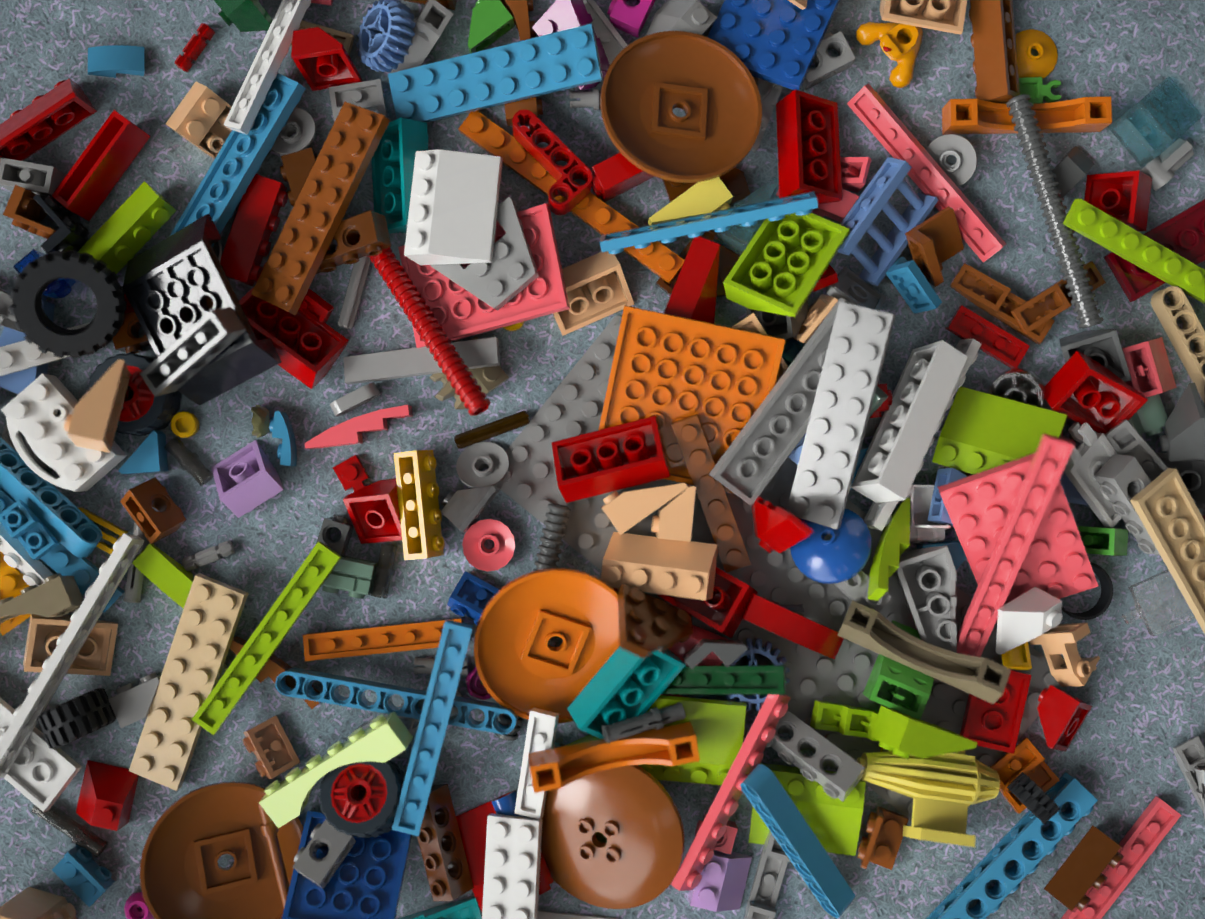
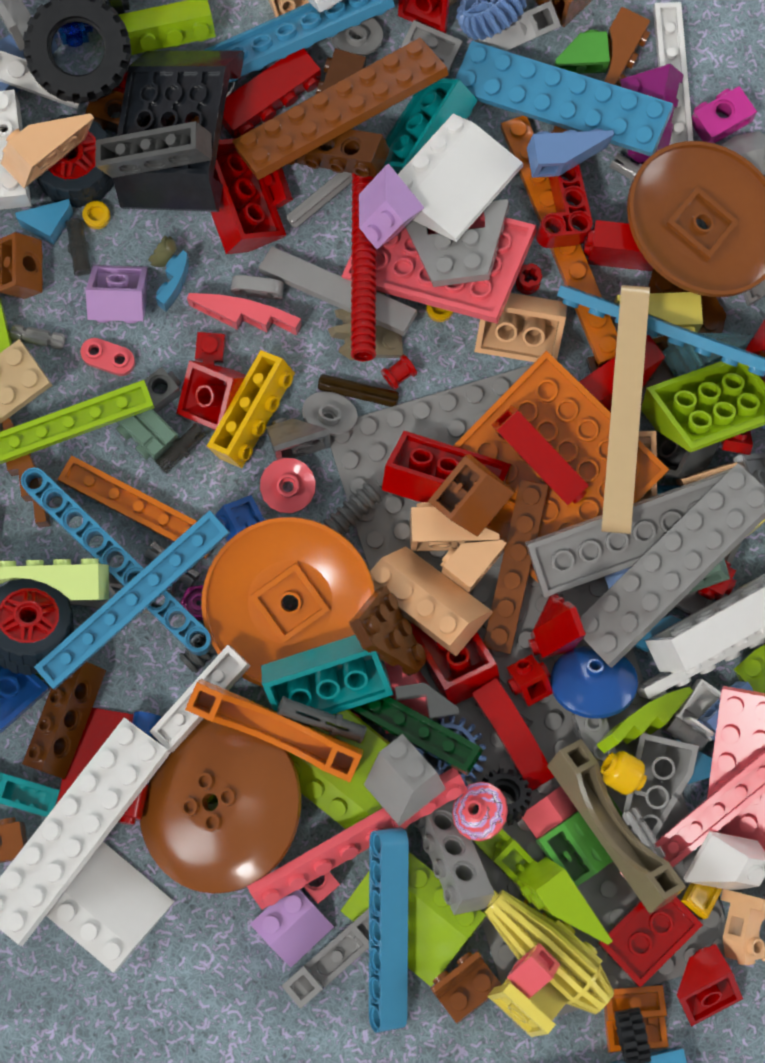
camera: 30 degrees right, 10 degrees down
none -> coral plate [80,338,135,376]
none -> lavender slope [359,164,424,249]
none -> light grey slope [364,734,446,826]
none -> red bush [381,354,418,390]
none -> dark orange slope [428,454,515,537]
none -> dish [452,782,508,841]
none -> black tyre [476,768,532,826]
none -> red slope [491,405,589,505]
none -> red brick [506,654,553,707]
none -> coral brick [507,943,560,999]
none -> red bush [516,263,542,295]
none -> coral slope [522,786,577,839]
none -> medium blue slope [527,129,614,178]
none -> tan beam [601,285,650,534]
none -> yellow head [601,751,647,795]
none -> light grey axle [622,807,665,858]

